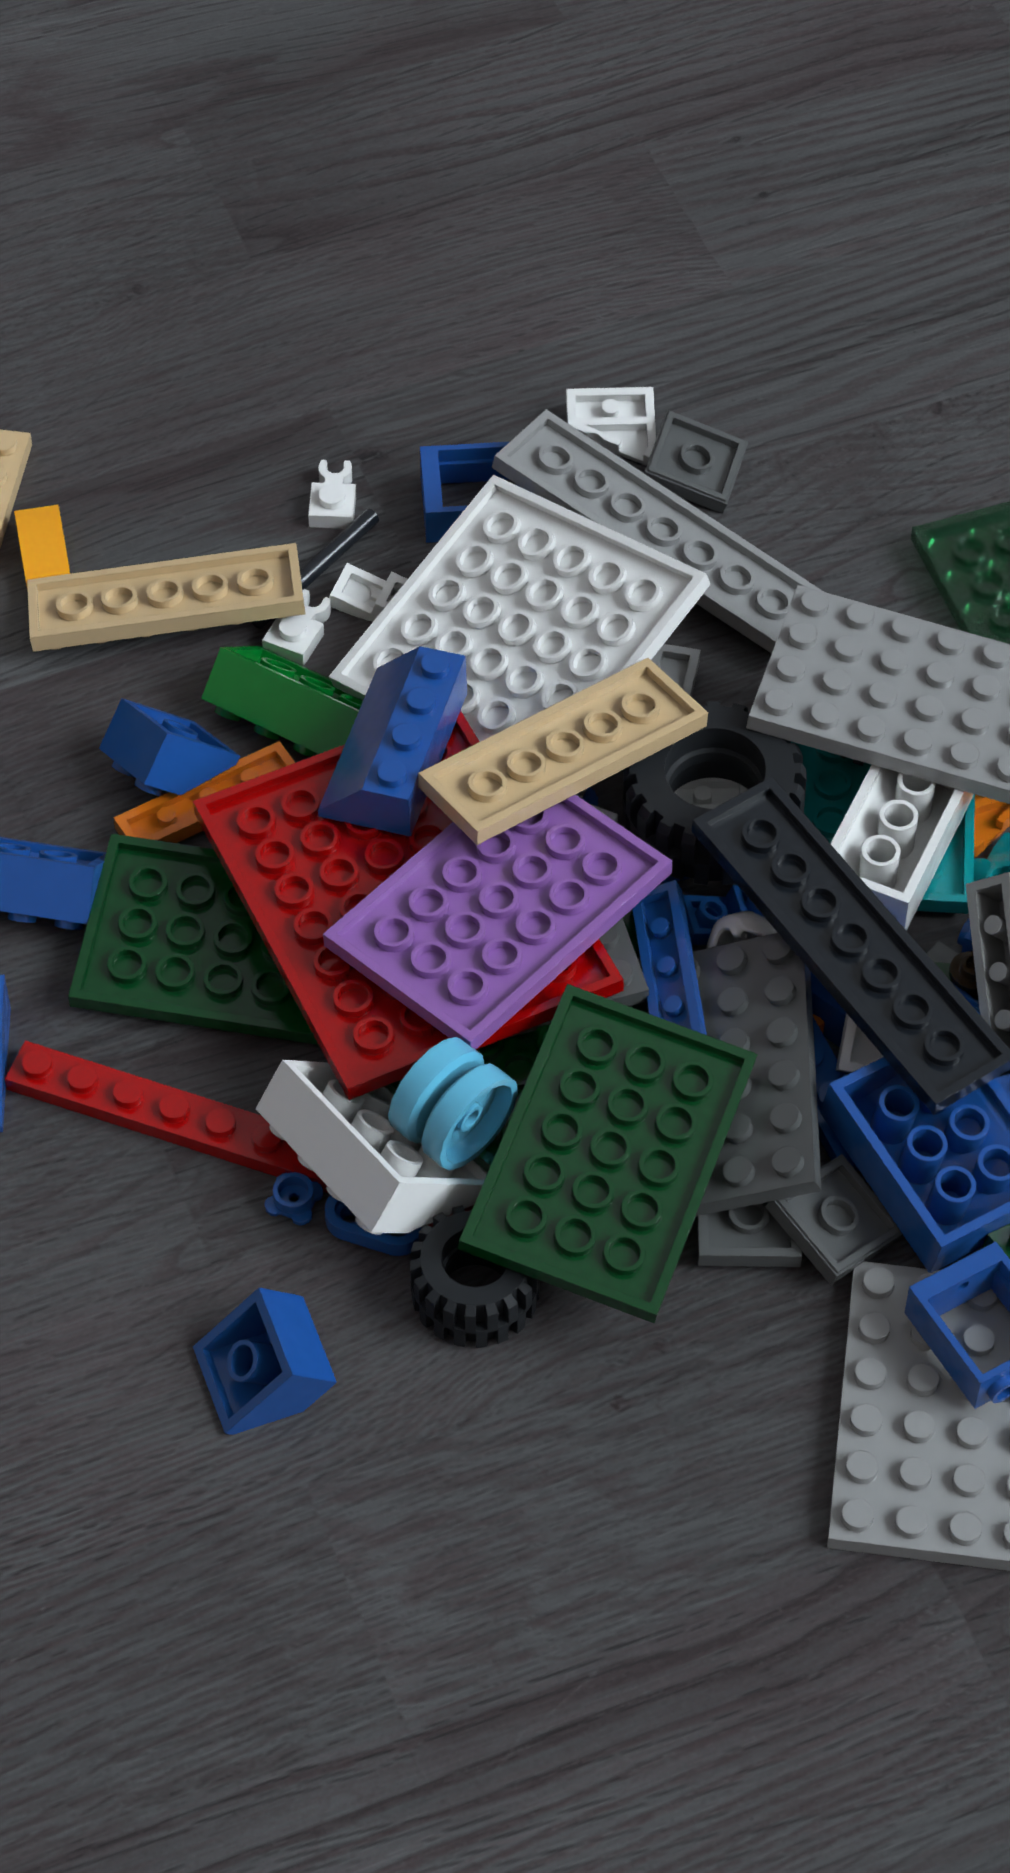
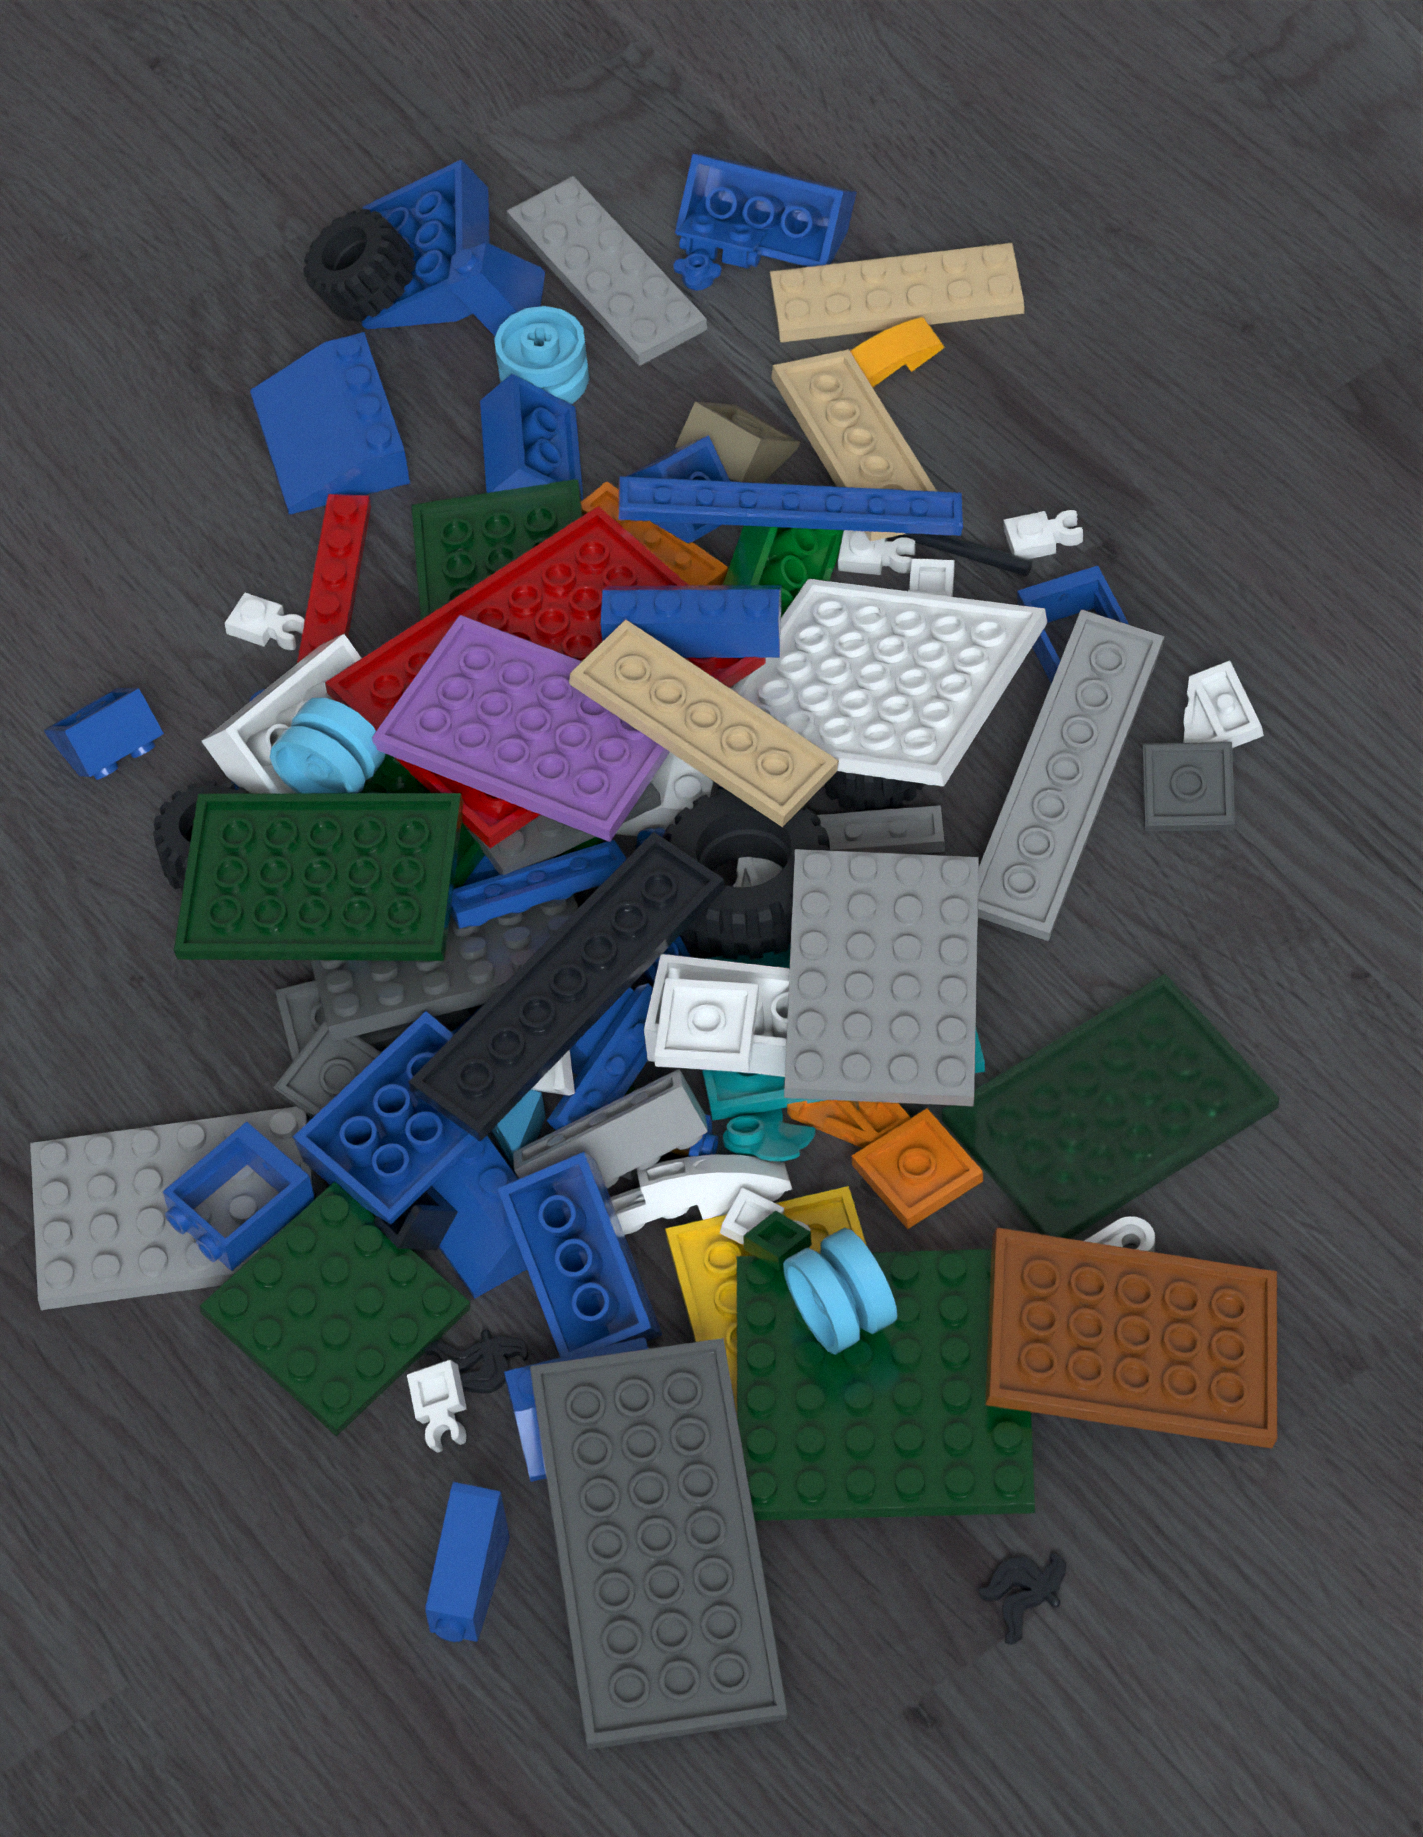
camera: 80 degrees right, 0 degrees up
none -> white plate [225,593,305,650]
none -> blue tile [619,476,963,536]
none -> white plate [654,978,759,1072]
none -> dark tan slope [675,402,800,483]

